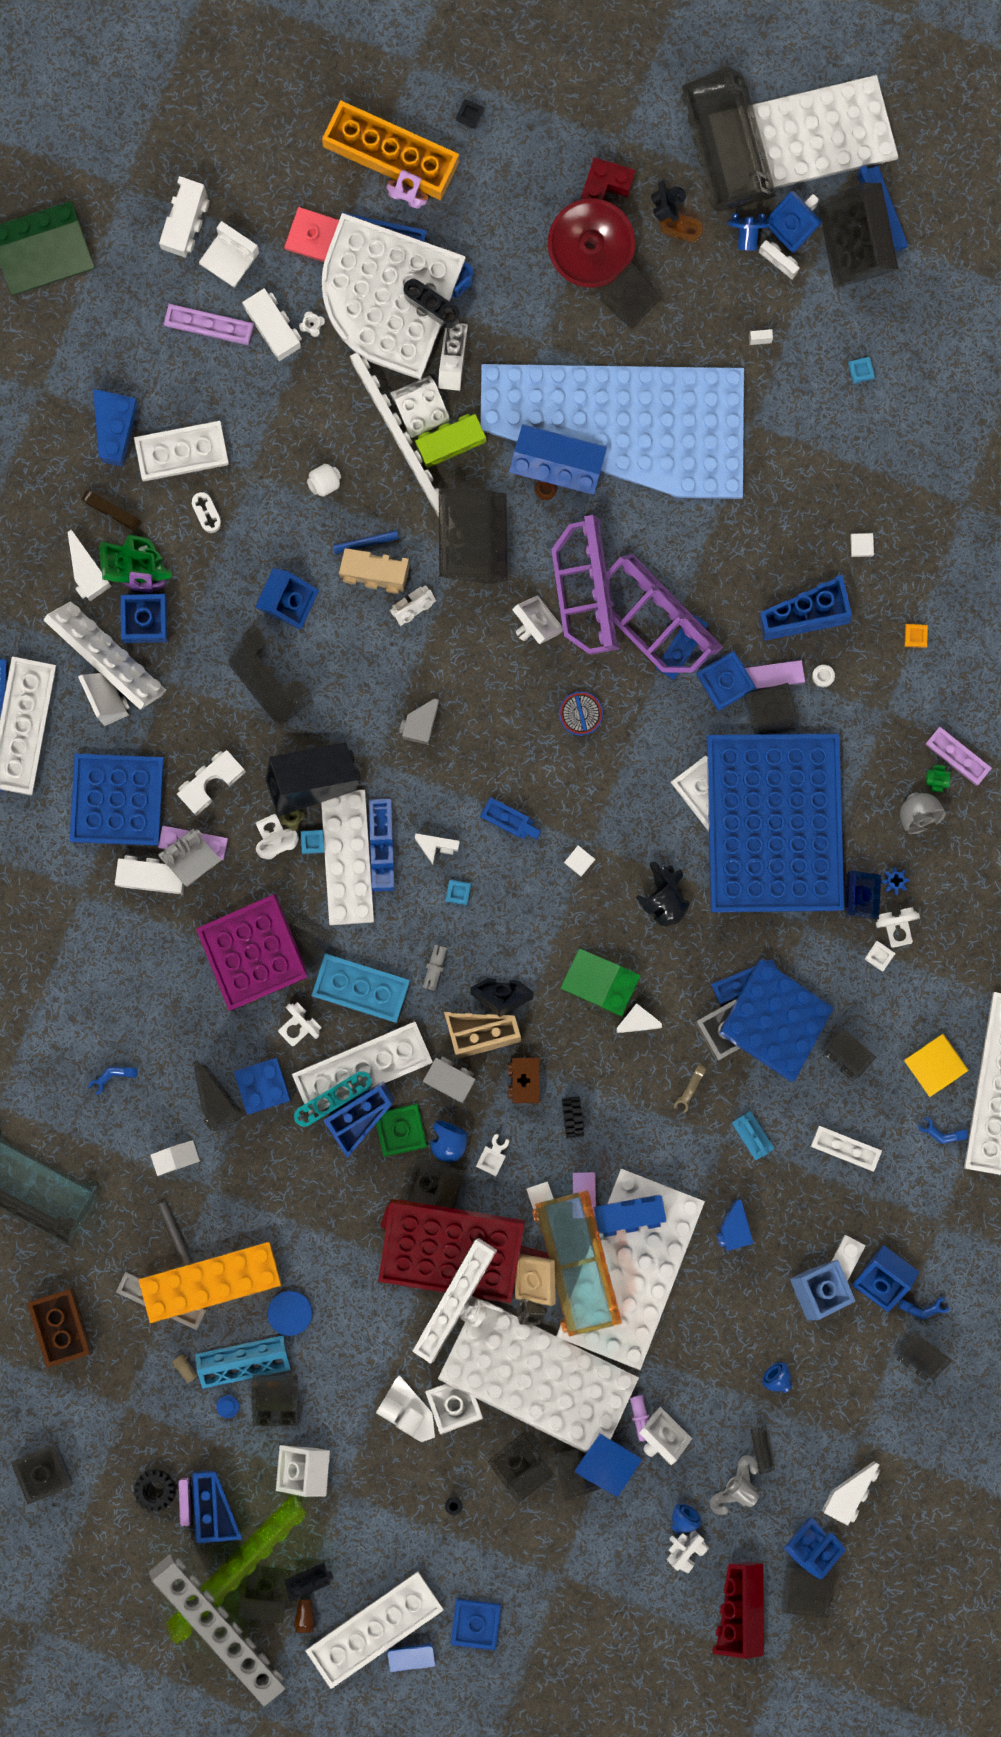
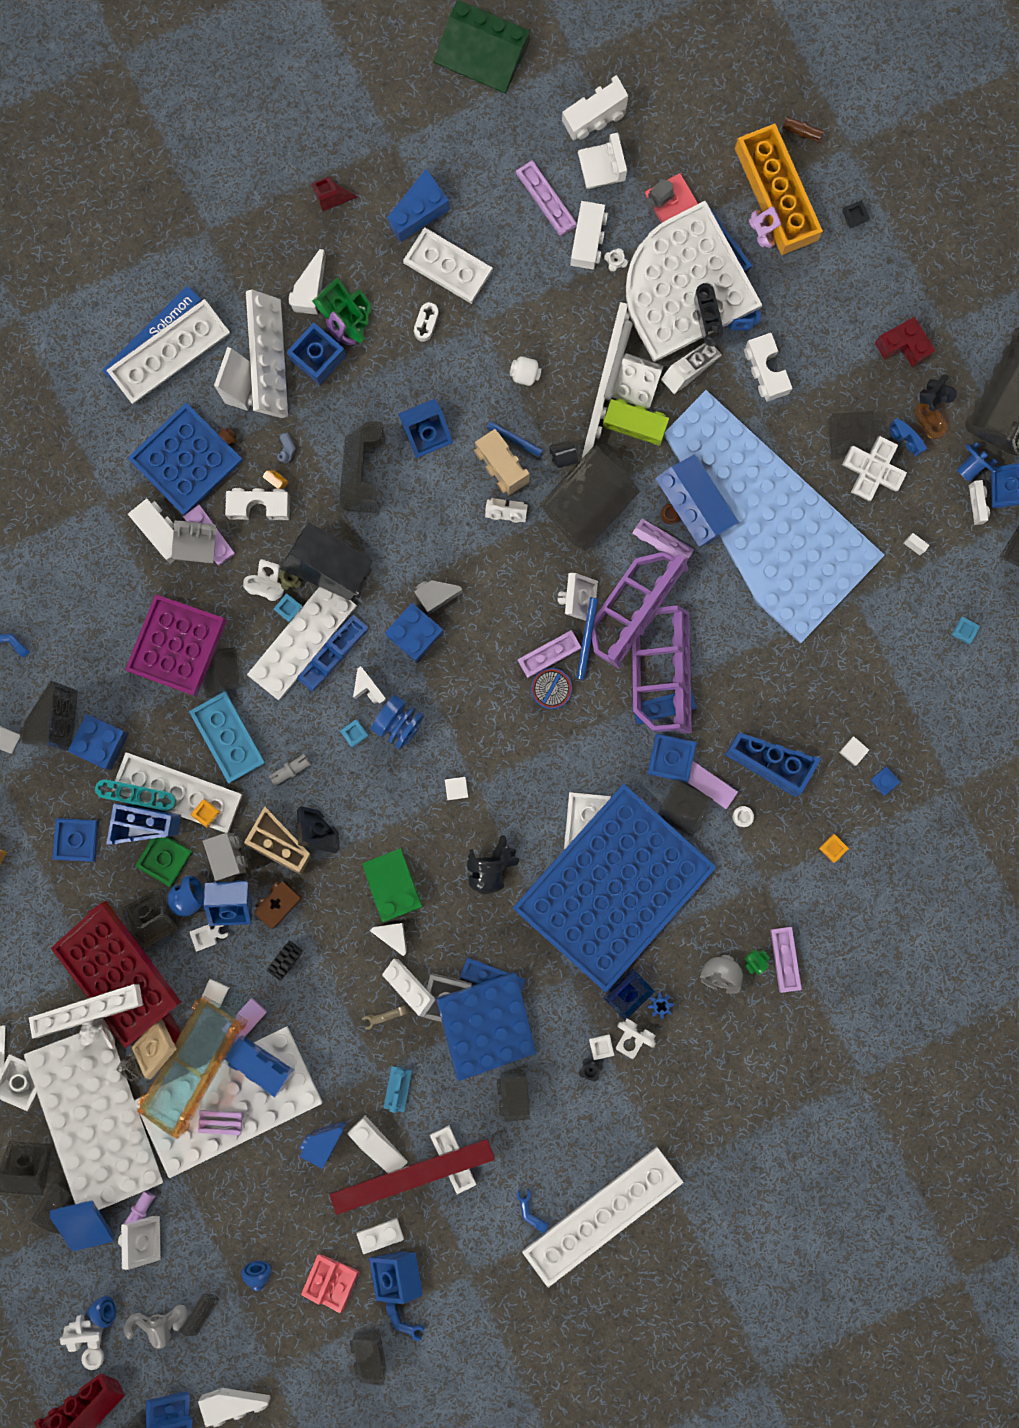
camera: 45 degrees right, 0 degrees up
dark brown beam [81,490,141,531] -> none
white bracket [278,1002,322,1046] -> none
blue hinge [480,797,541,840] -> none
dark red dish [548,198,635,288] -> none
medium blue slope [790,1260,856,1320] -> none
yellow slope [904,1033,969,1097] -> none
none -> blue tile [52,818,98,862]
none -> white tile [82,1348,104,1370]
none -> light orange tile [191,798,221,828]
none -> lavender tile [198,1110,243,1135]
none -> blue brick [204,880,252,926]
none -> reddish brown plate [218,427,237,446]
none -> light orange tile [263,470,289,489]
none -> sand blue arm [277,433,296,463]
none -> coral slope [301,1254,360,1313]
none -> dark red slope [311,177,358,211]
none -> dark red tile [329,1138,495,1215]
none -> white slope [347,1115,408,1173]
none -> blue wheel [370,695,424,750]
none -> white plate [382,959,435,1016]
none -> blue brick [385,603,444,663]
none -> lavender plate [518,630,581,678]
none -> black beam [549,441,578,468]
none -> blue bar [577,597,598,679]
none -> black plate [579,1058,603,1081]
none -> light grey bar [604,321,633,400]
none -> lavender plate [633,519,694,563]
none -> dark grey arm [645,180,675,210]
none -> white arch [744,333,792,402]
none -> reddish brown pin [782,116,824,143]
none -> white plate [842,436,907,501]
none -> blue plate [870,766,900,796]
none -> blue slope [889,418,927,457]

